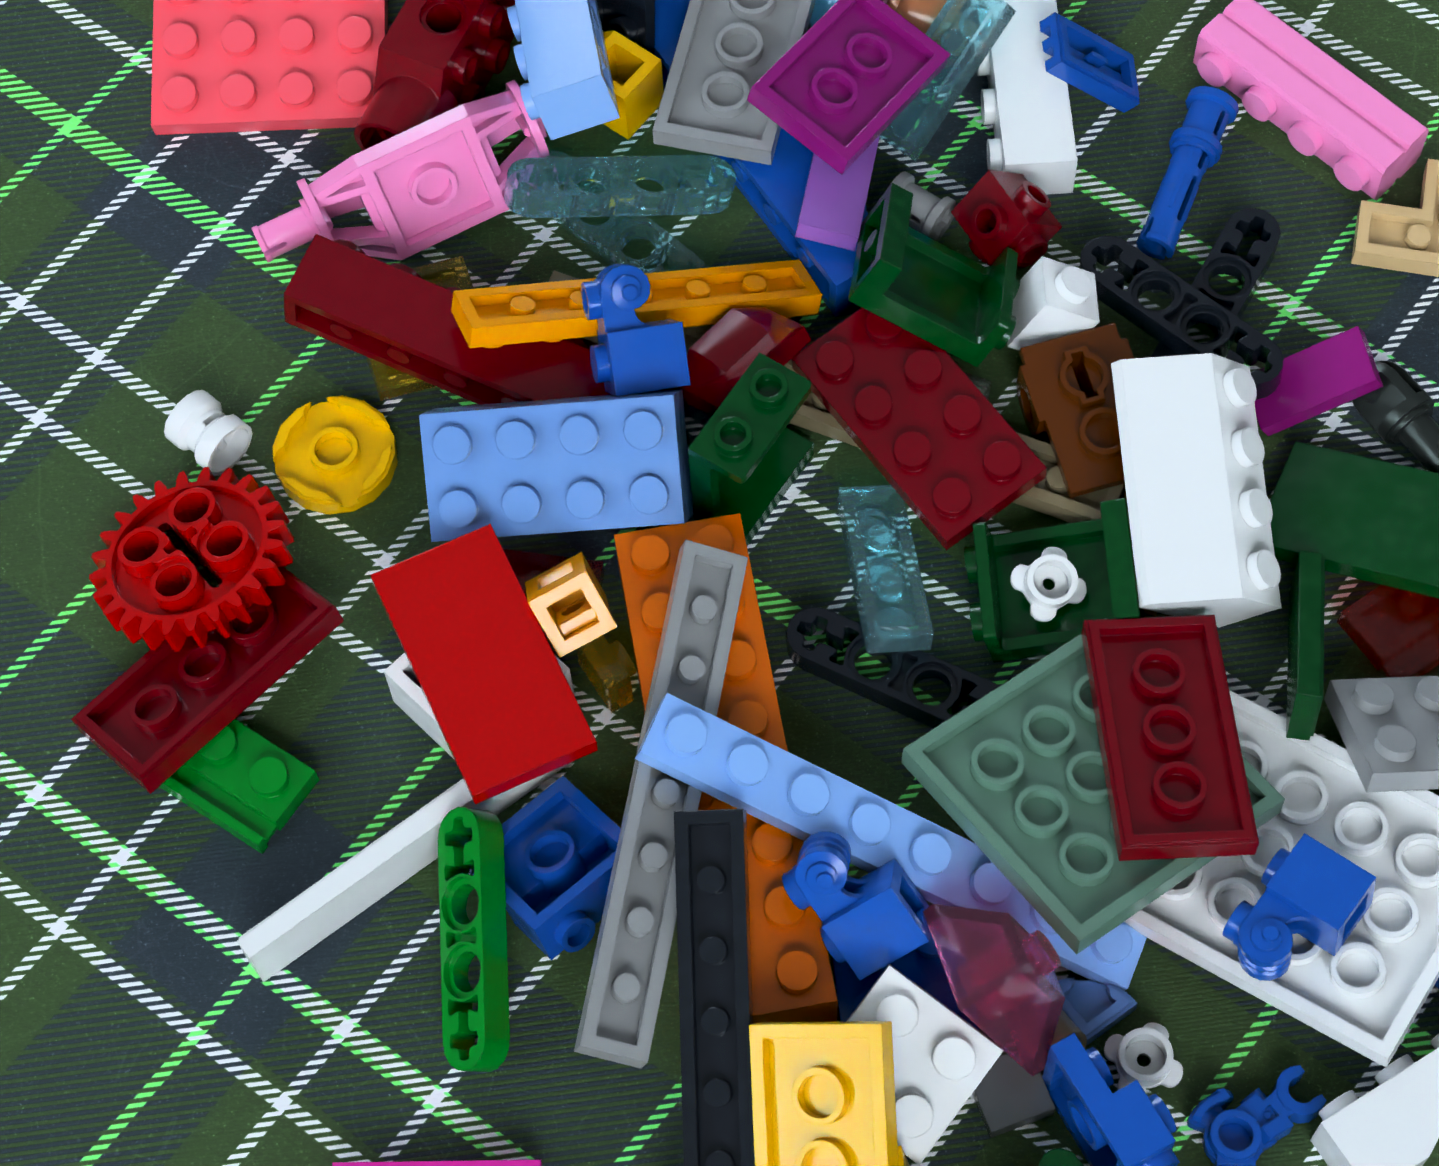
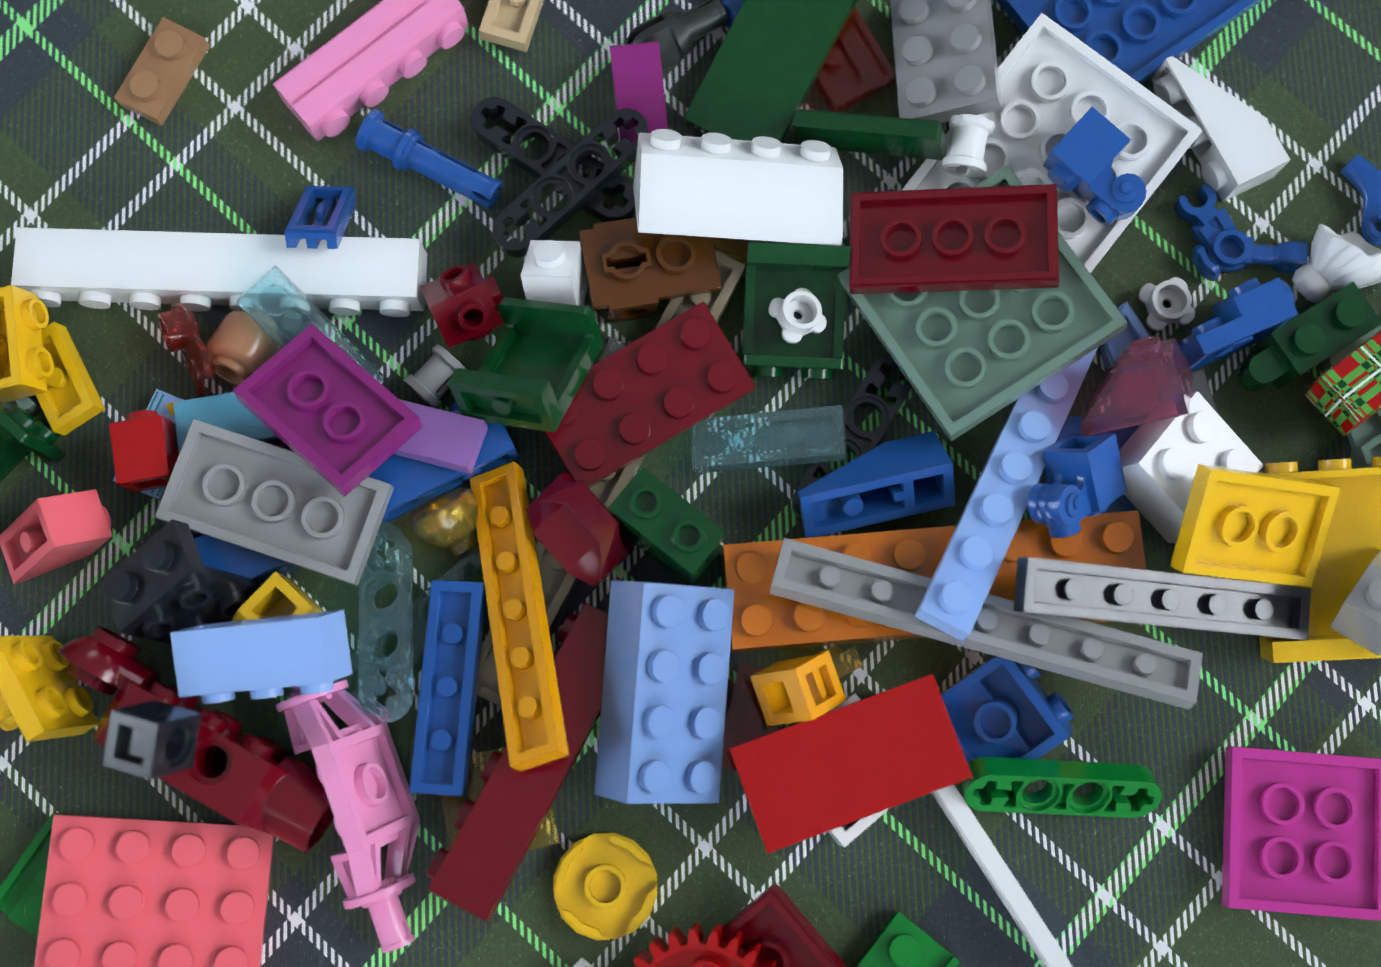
camera: 90 degrees left, 15 degrees up
blue brick [581,264,691,396] -> none
none -> blue plate [409,580,486,797]
none -> clear yellow brick [411,488,479,555]
none -> blue slope [798,431,956,538]
none -> white bush [941,114,995,177]

